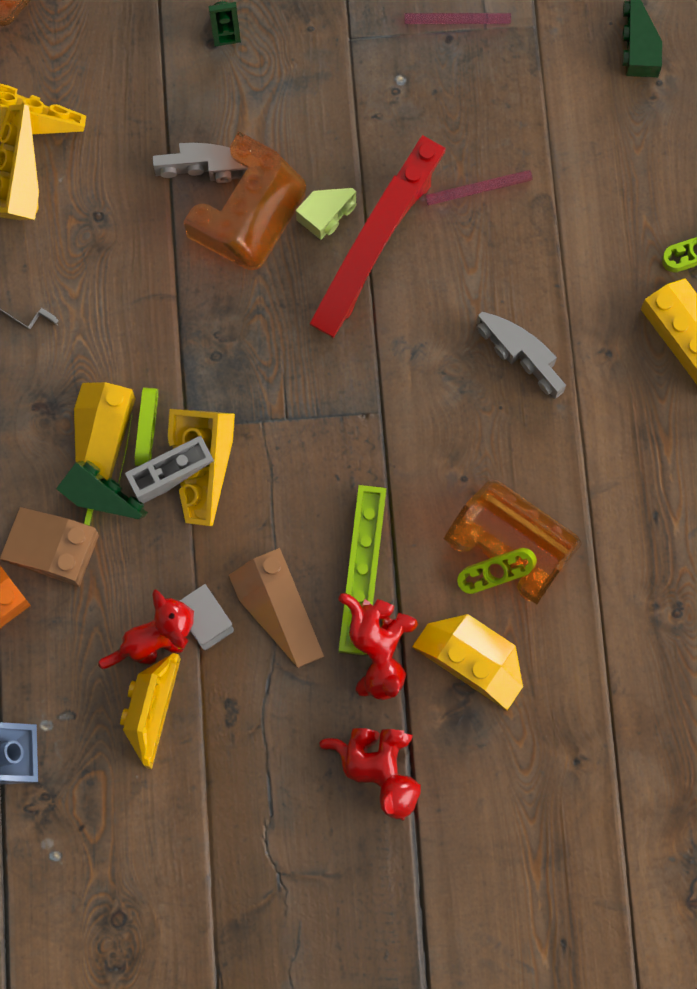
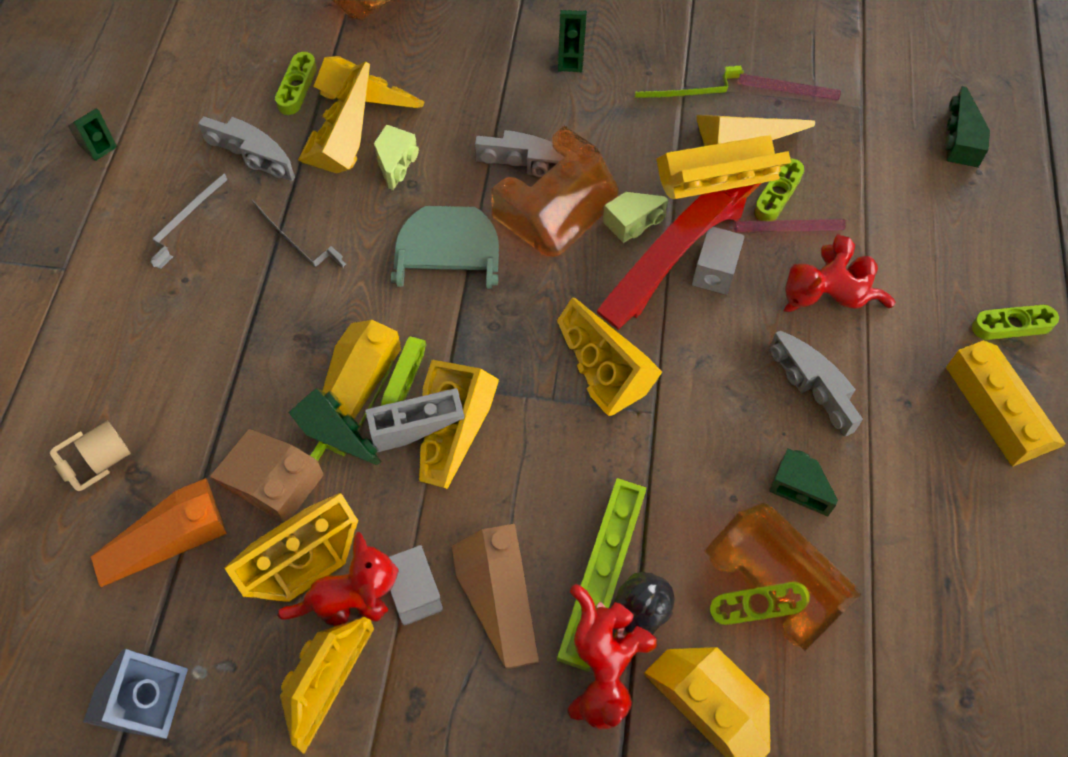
camera: 10 degrees right, 15 degrees down
none -> yellow wedge [224,493,358,602]
none -> yellowish green slope [374,124,419,190]
none -> sand green piece [391,206,499,289]
none -> yellow wedge [557,298,662,416]
none -> black hair [612,572,675,635]
none -> lime piece [634,66,744,98]
none -> yellow brick [656,135,791,199]
none -> light grey piece [692,227,744,295]
none -> yellow wedge [697,115,815,146]
none -> lime beam [754,159,804,222]
none -> dark green slope [769,448,838,517]
none -> red animal [783,234,896,312]

